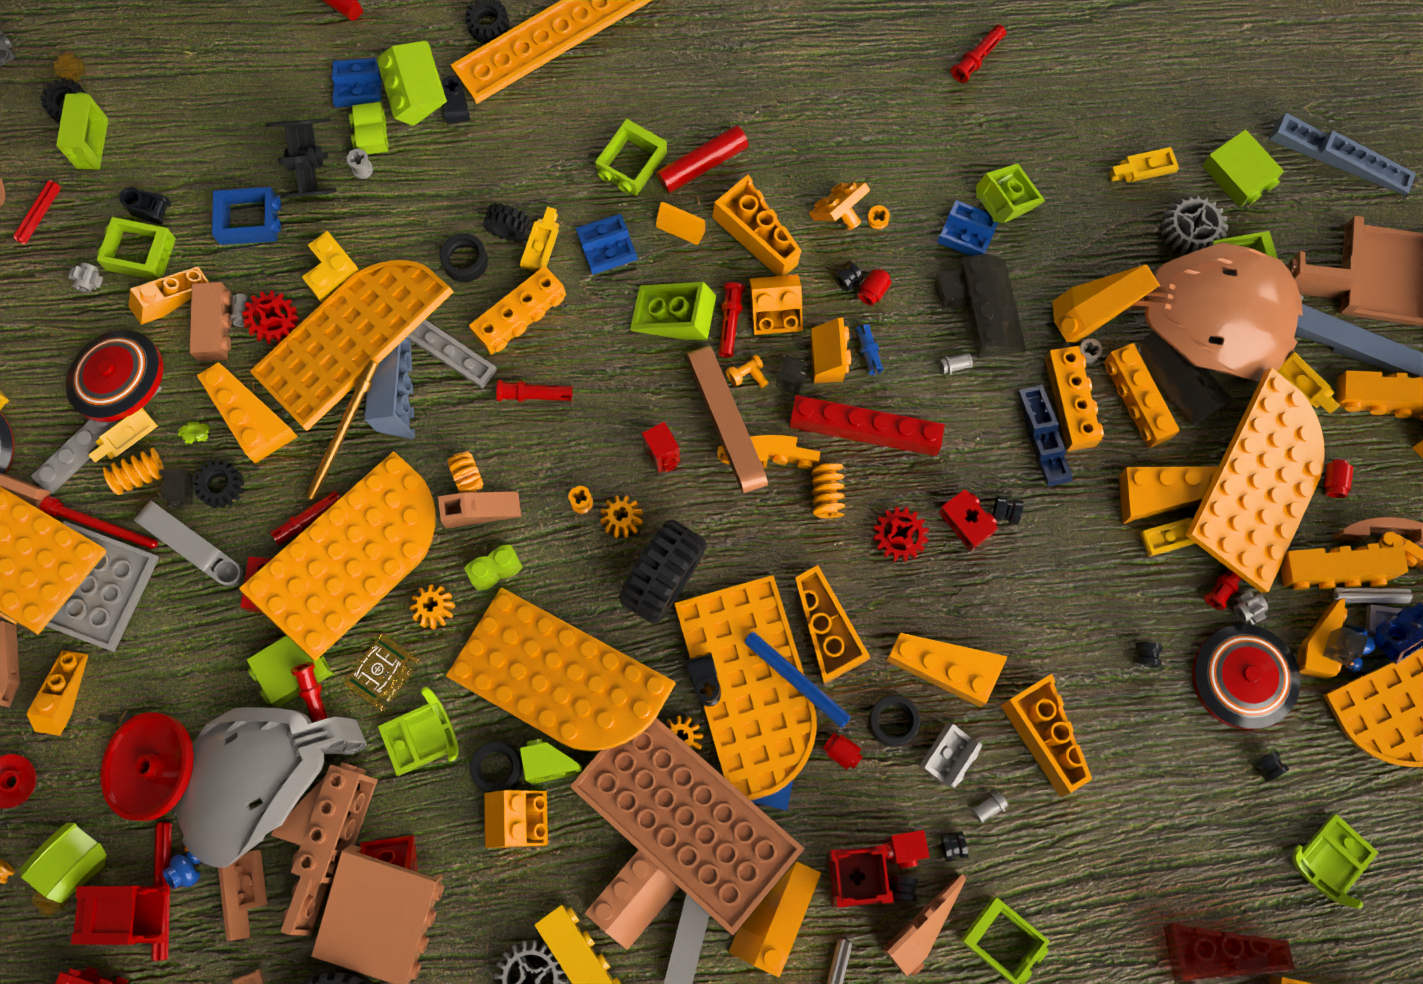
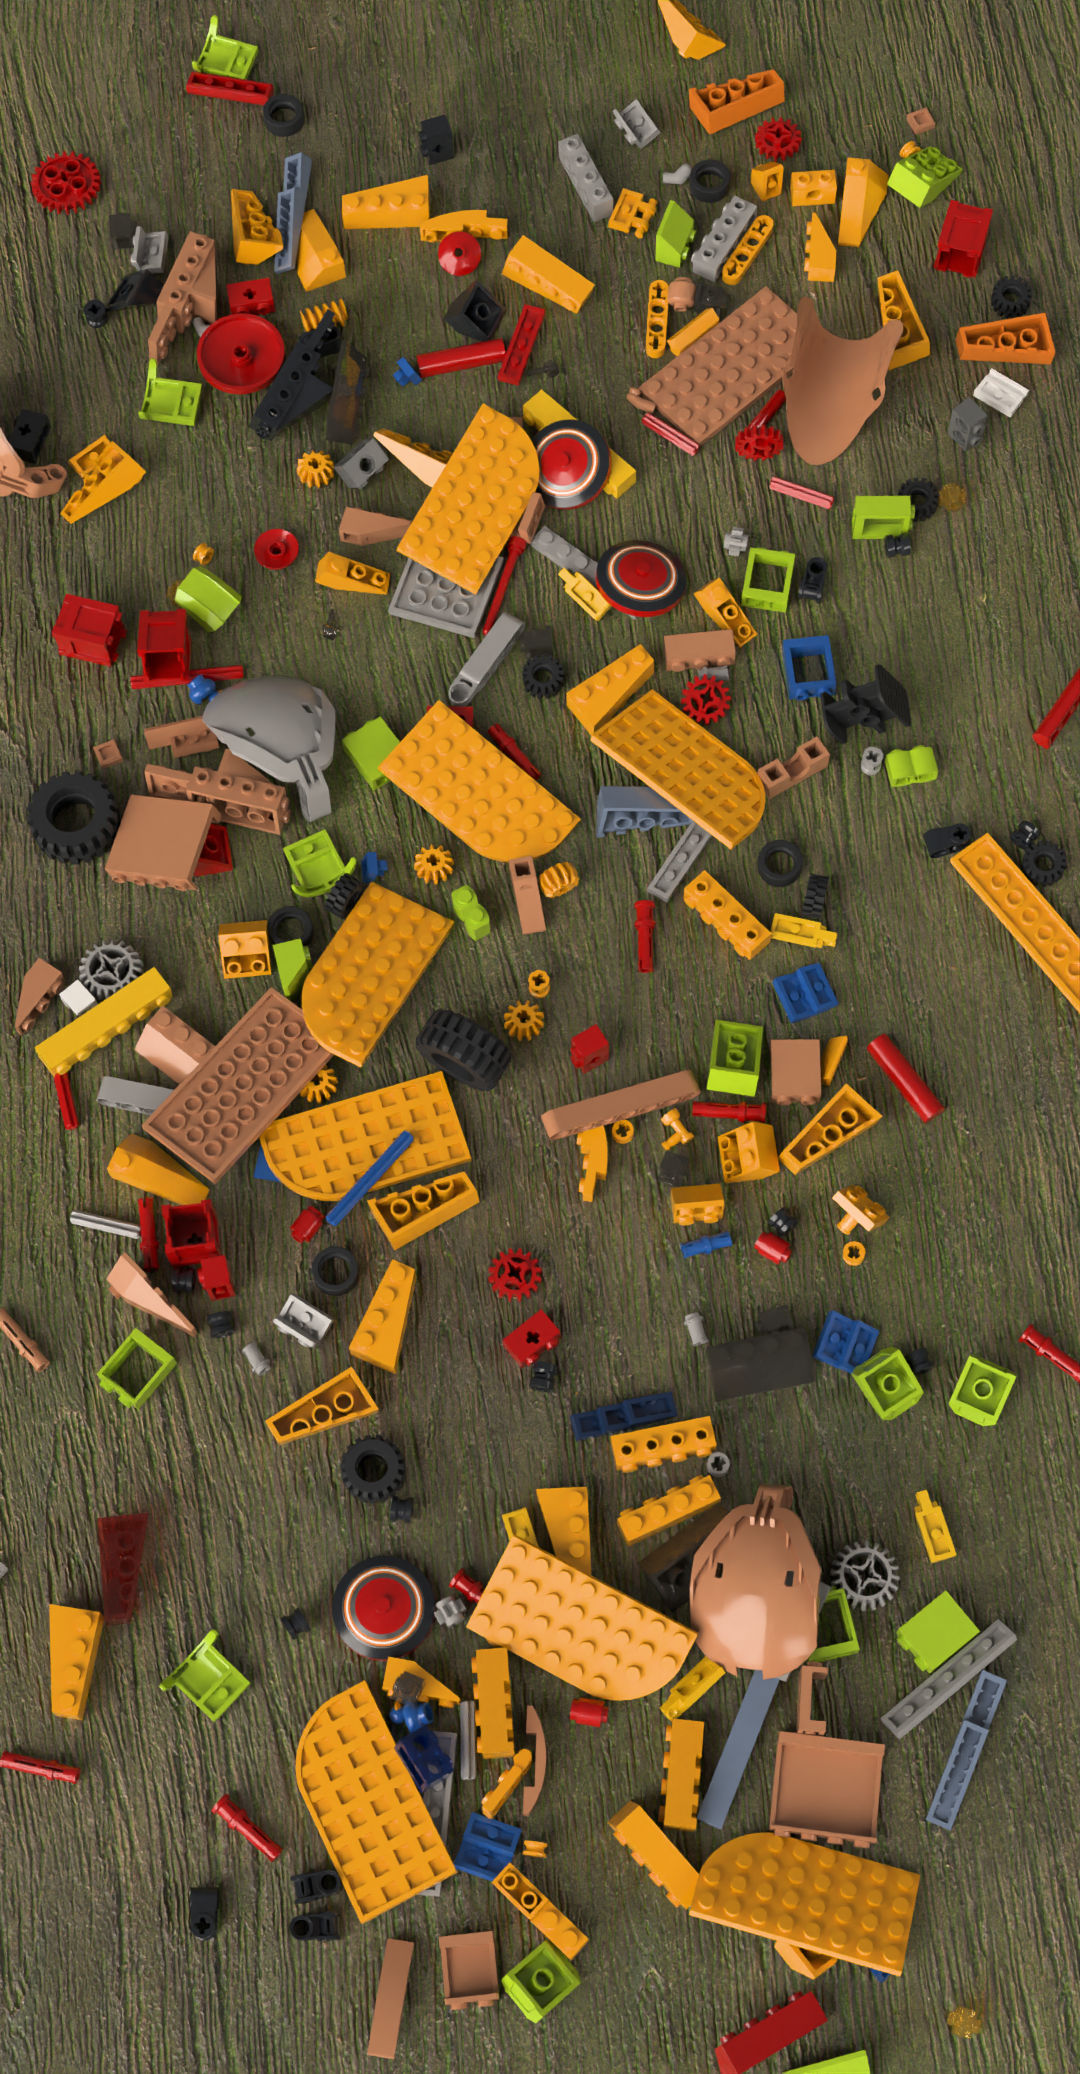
camera: 90 degrees right, 5 degrees down
red dish [100,712,194,821] -> none
light orange piece [103,448,164,495] -> none
lime plant [178,421,210,444] -> none
red pin [290,662,328,723] -> none
yellow brick [302,231,359,303] -> none
pearl gold bar [305,360,379,500] -> none
blue slope [332,58,382,107] -> none
clear yellow piece [344,634,421,712] -> none
lime slope [376,41,447,126] -> none
lime window [595,119,667,196] -> none
black piece [686,652,721,707] -> none
red brick [790,395,945,457] -> none
light orange piece [812,463,845,519] -> none
light orange wedge [1052,264,1160,342] -> none
none -> red pin [138,1197,159,1272]
none -> black tyre [324,873,365,919]
none -> black tyre [340,1435,405,1504]
none -> blue tile [361,852,388,883]
none -> light orange bush [612,1120,634,1144]
none -> nougat arch [757,737,830,799]
none -> nougat panel [770,1039,821,1105]
none -> light grey plate [881,1619,1017,1740]
none -> black wheel [884,533,911,558]
none -> black wheel [904,1348,935,1376]
none -> lime slope [948,1354,1017,1426]
none -> black wheel [1010,820,1040,850]

